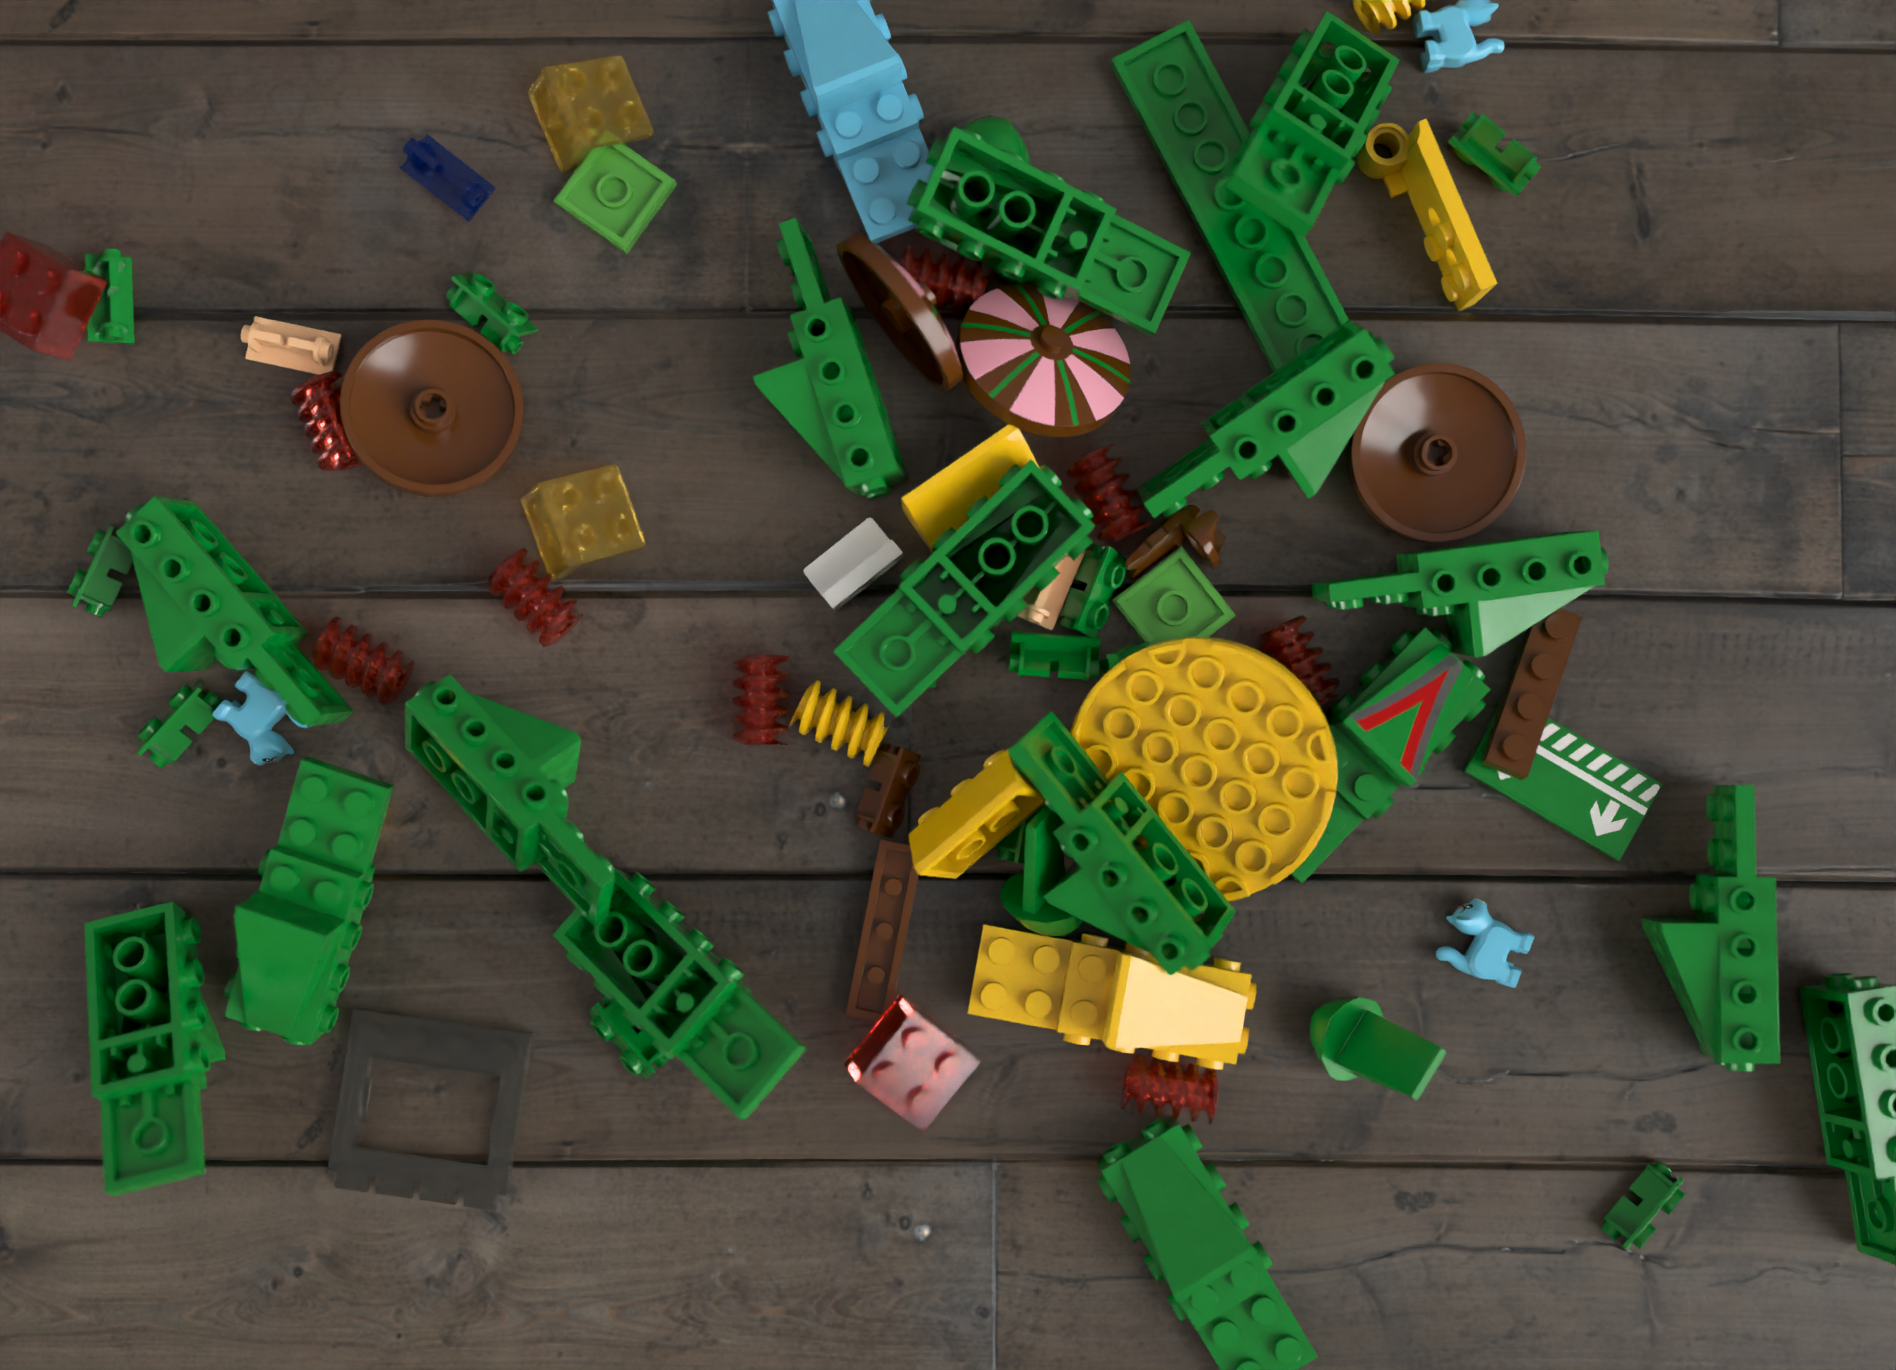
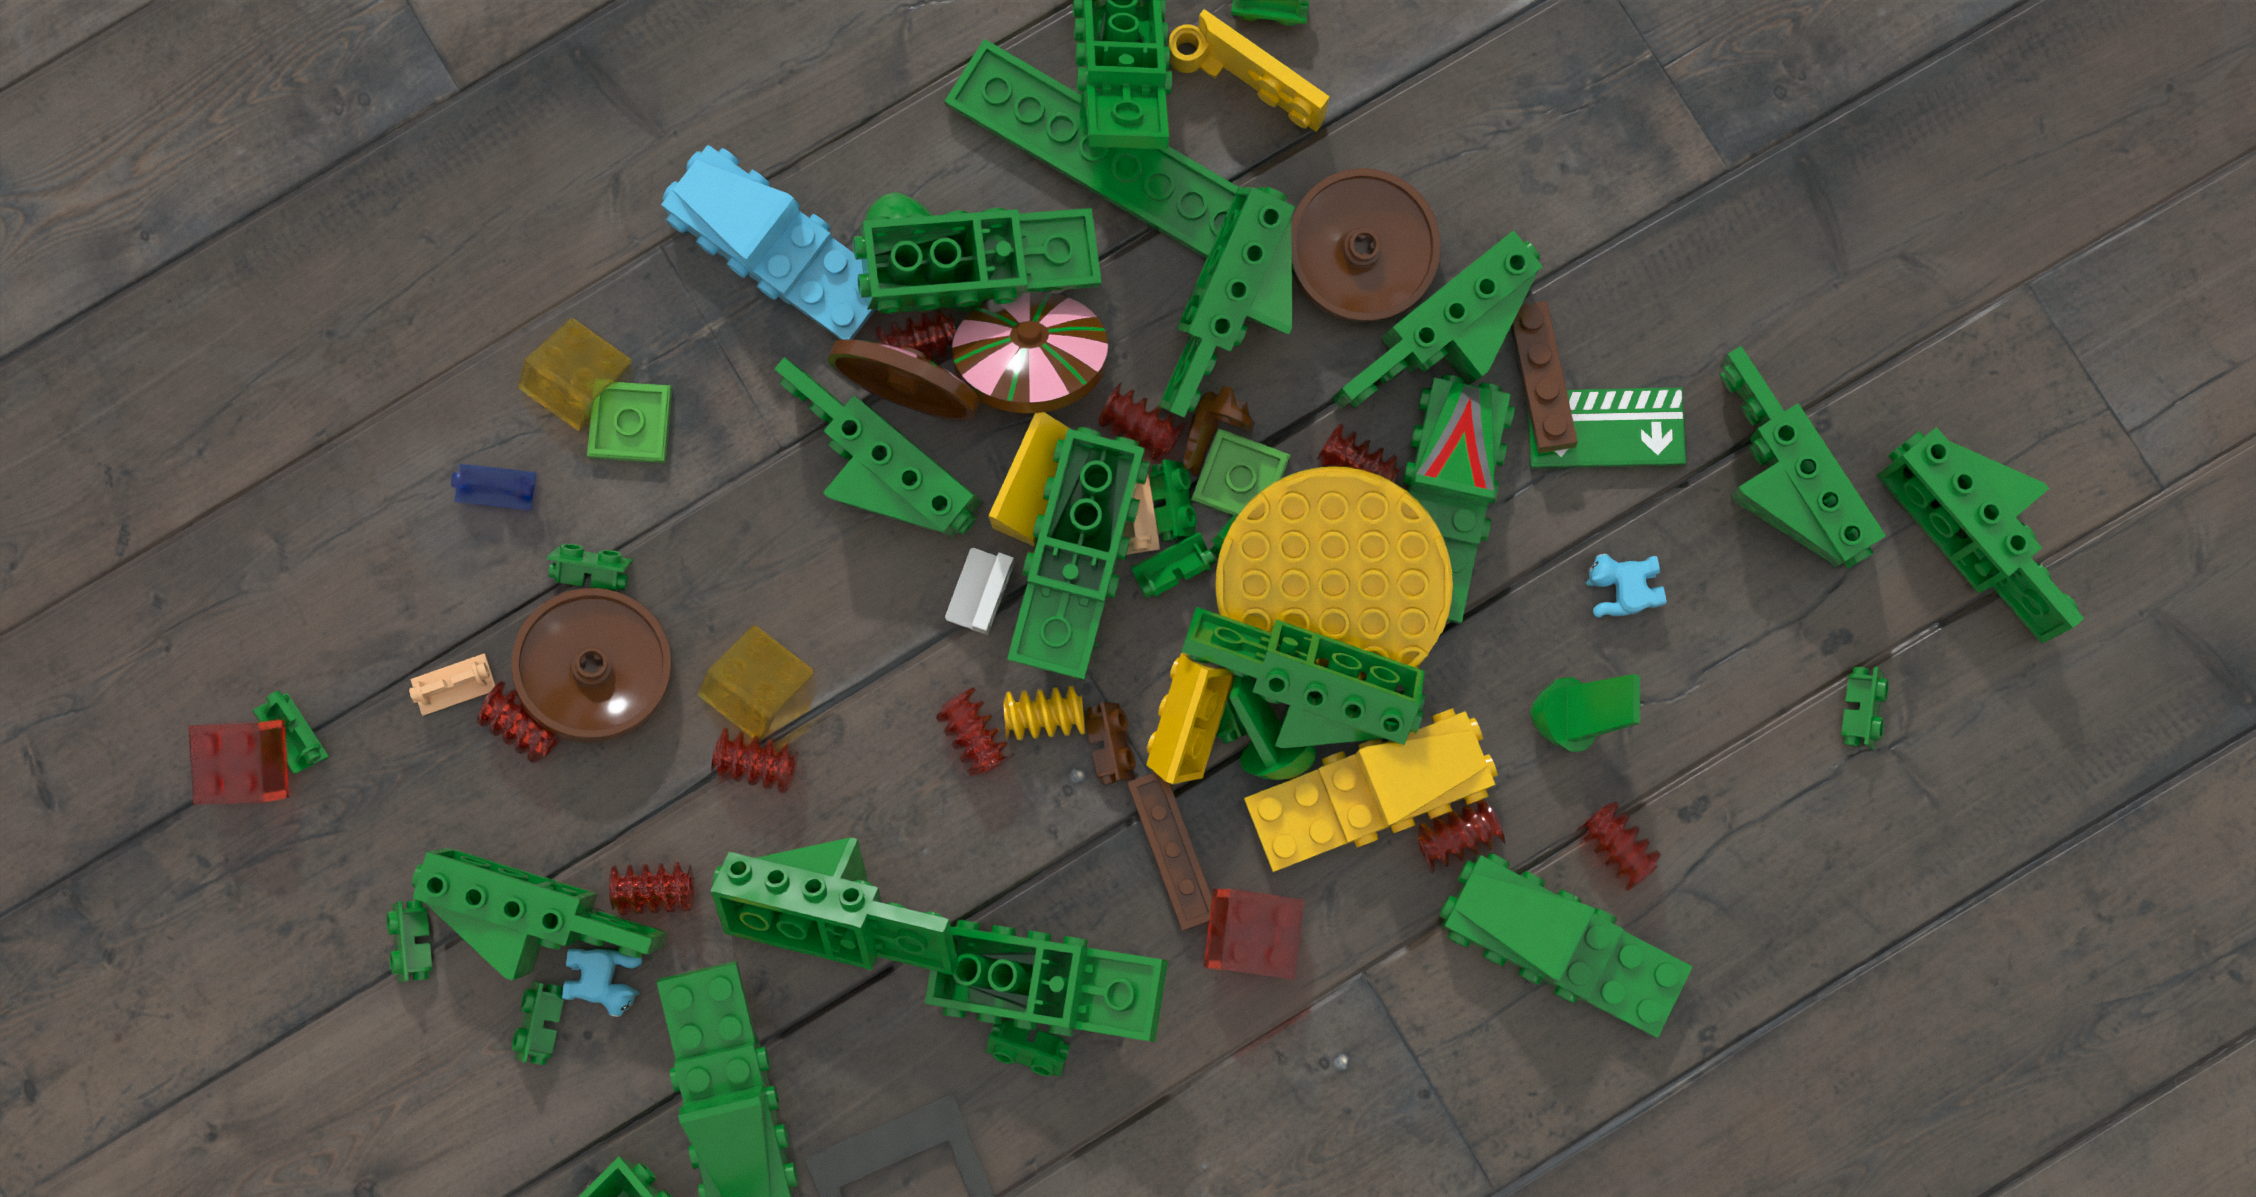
camera: 25 degrees left, 5 degrees down
none -> clear red piece [1576,801,1661,891]

